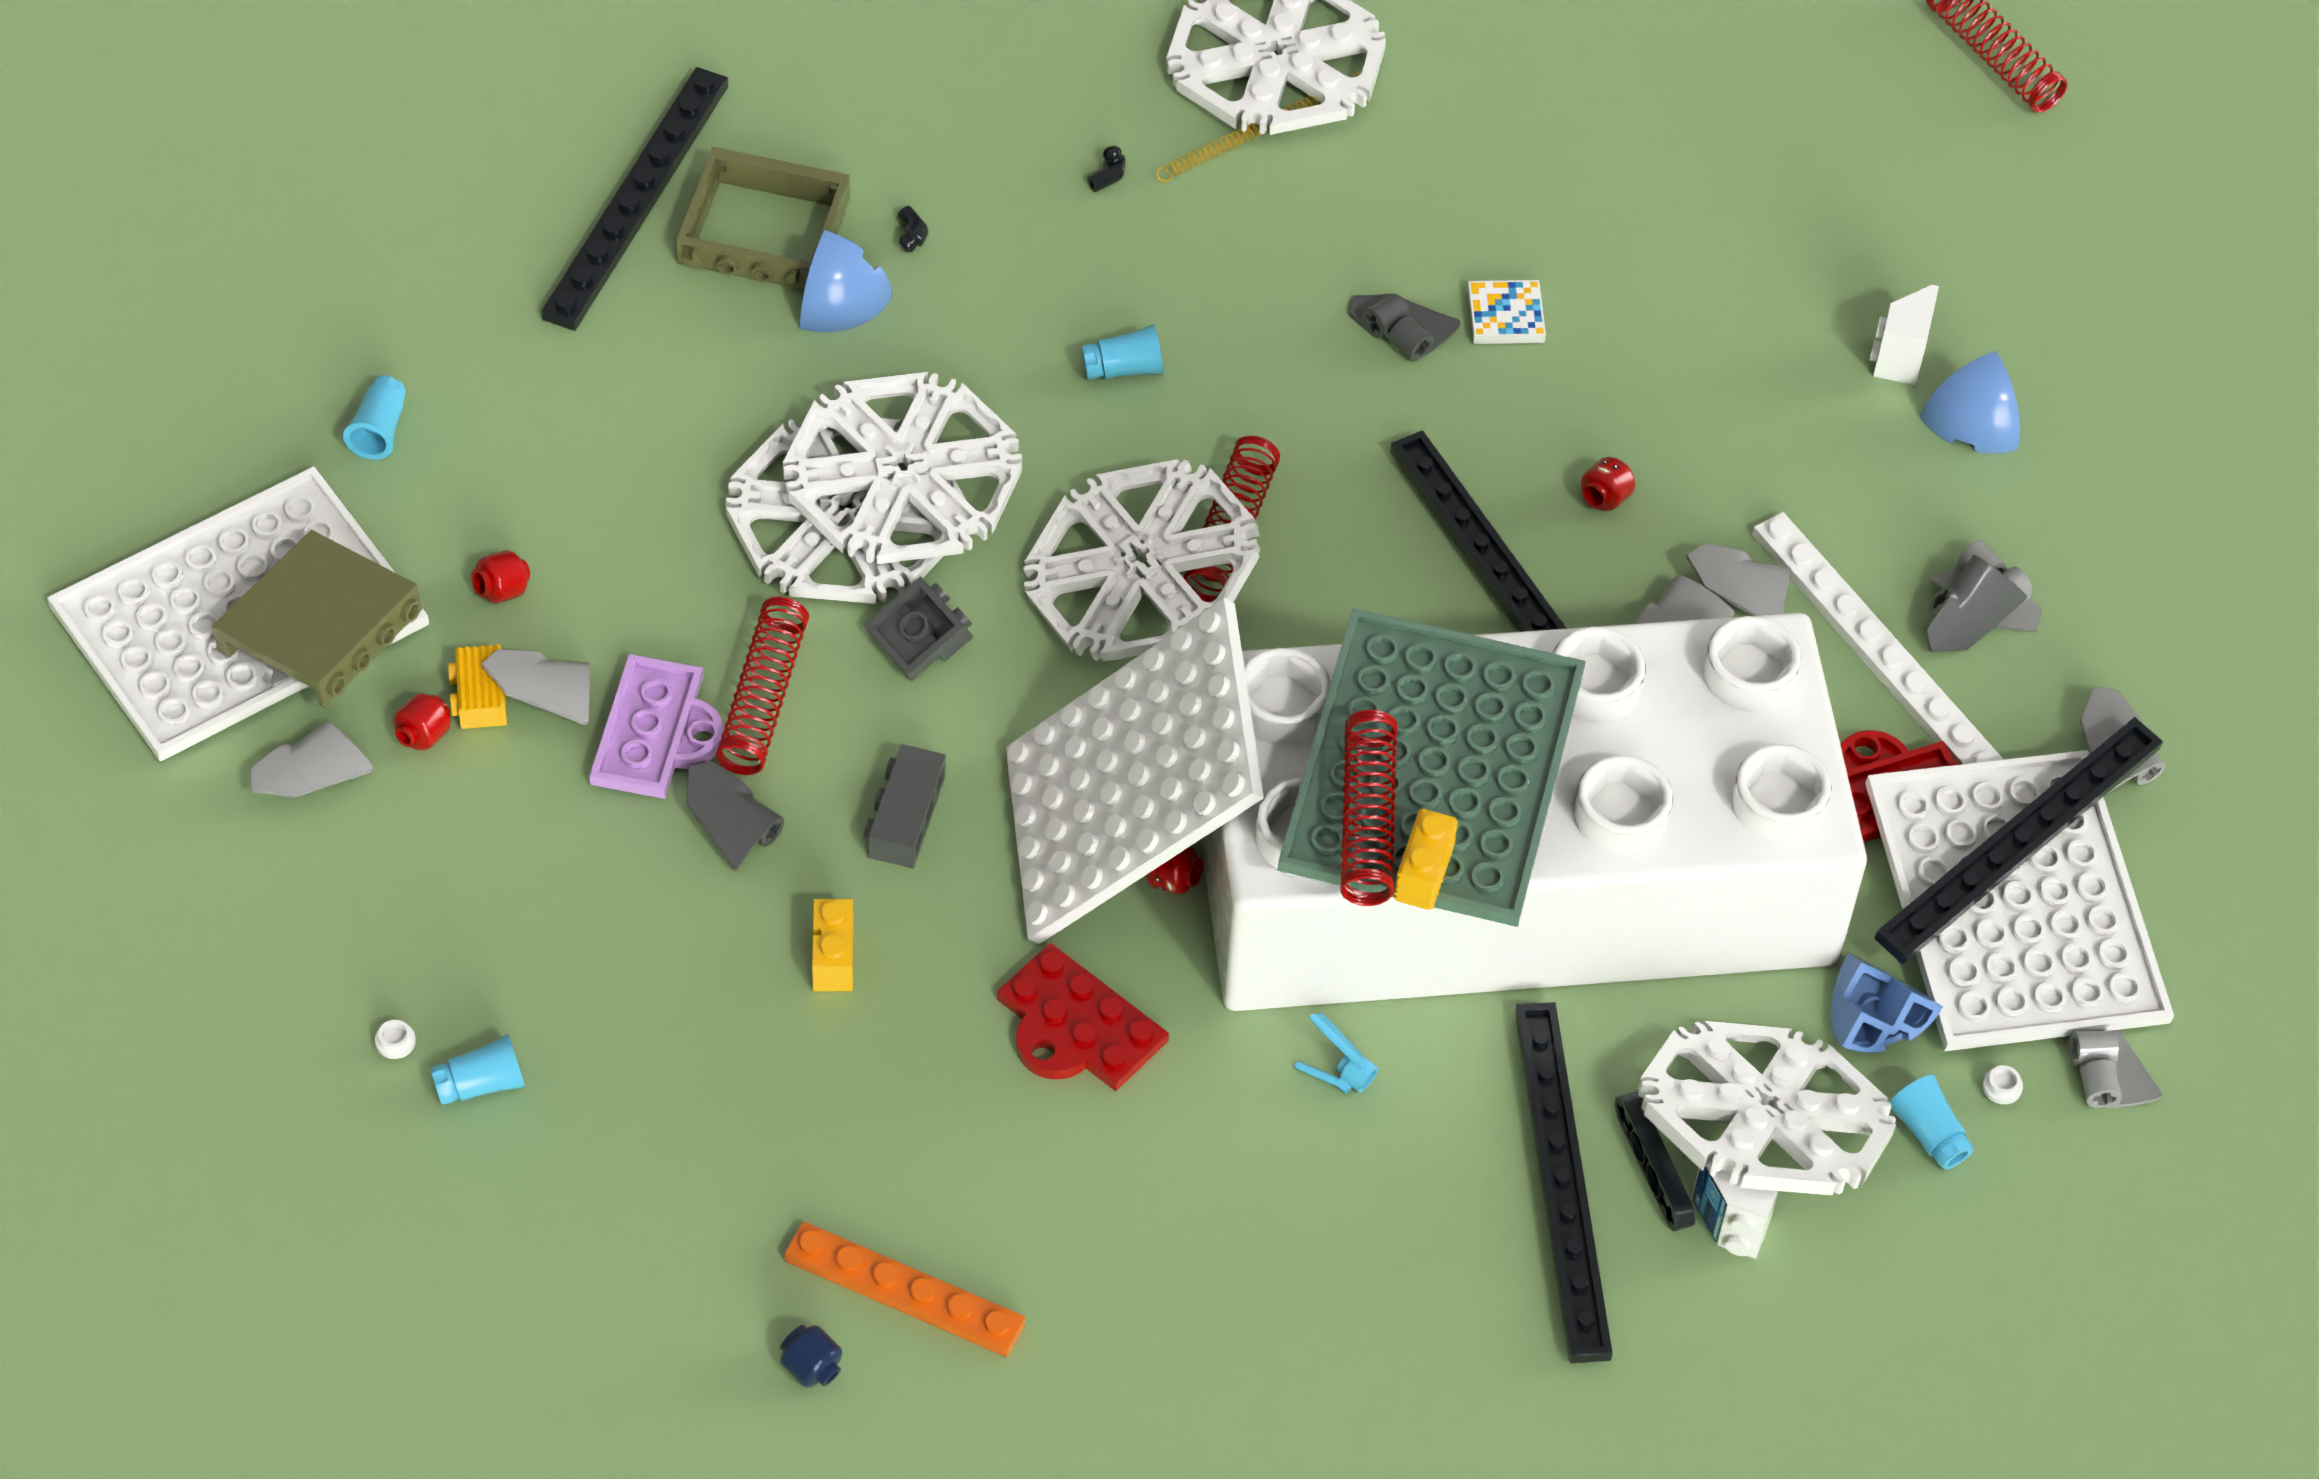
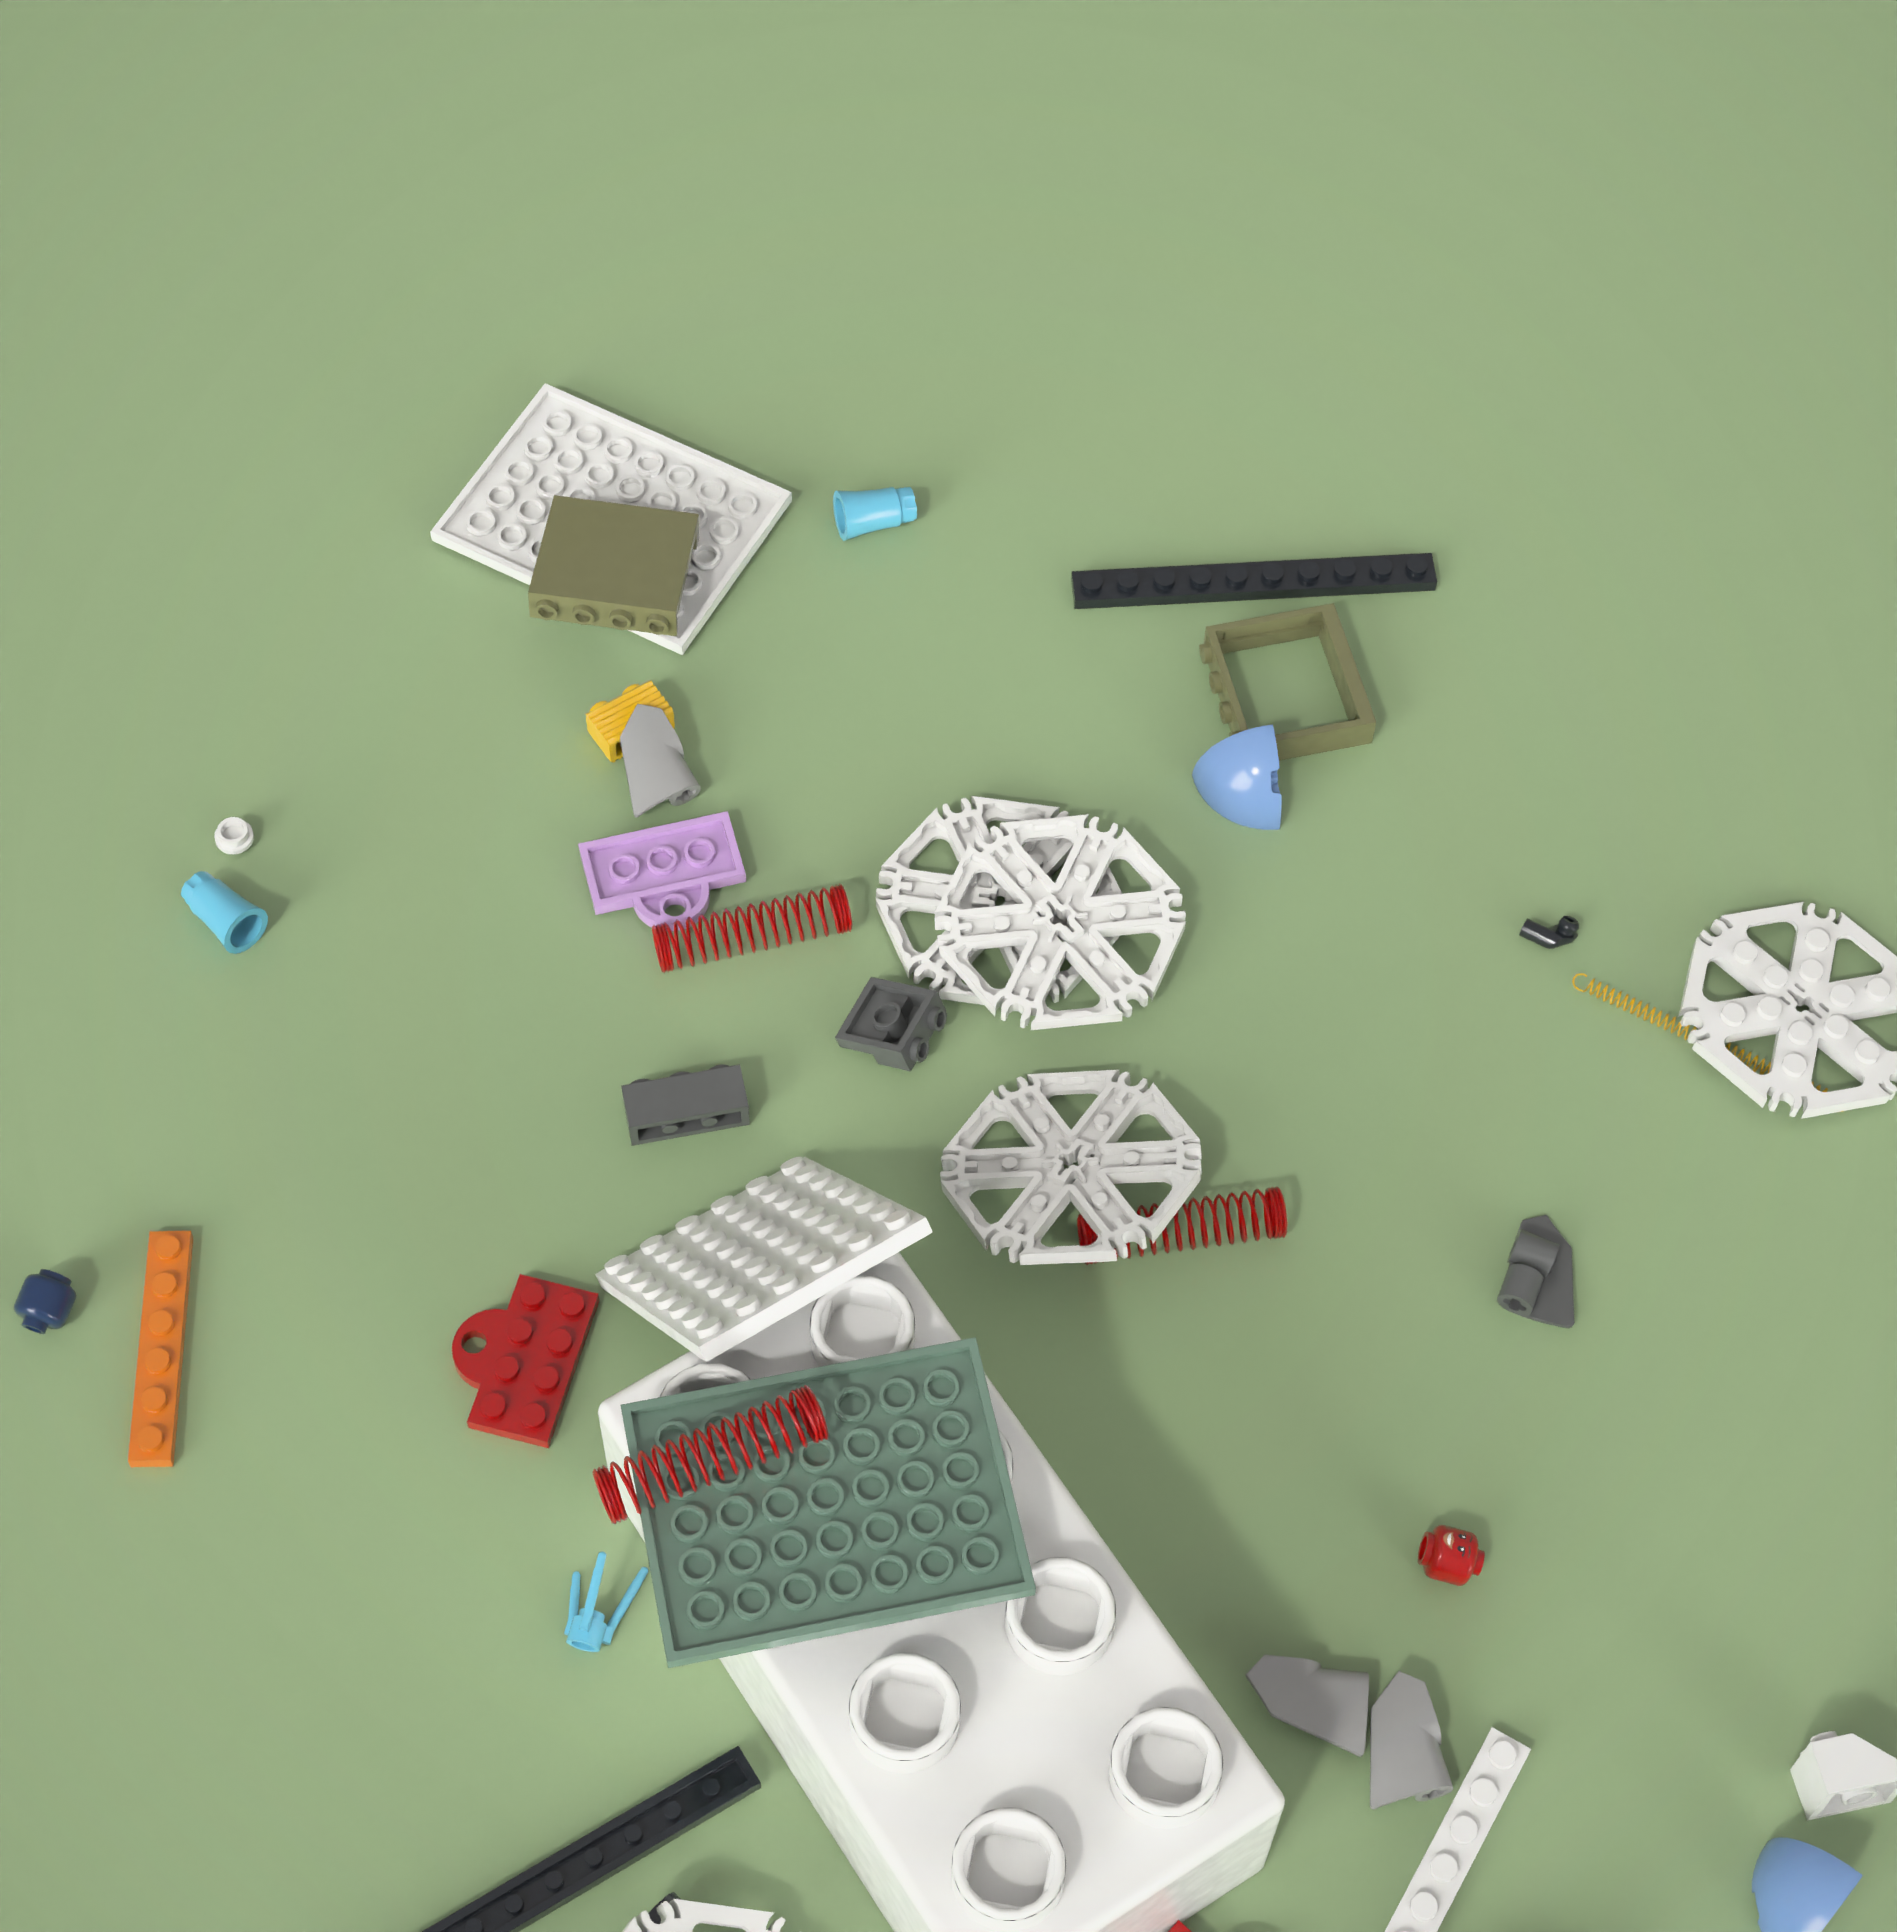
camera: 65 degrees right, 5 degrees up
light grey panel [250,721,373,798] -> none
red head [393,693,451,751] -> none
red head [471,550,530,604] -> none
dark grey panel [687,762,784,871] -> none
yellow piece [812,899,854,991] -> none
black arm [898,206,928,252] -> none
medium azure plant [1081,324,1163,380] -> none
black plate [1390,430,1567,632] -> none
yellow brick [1393,809,1458,910] -> none
tile [1467,280,1546,344] -> none

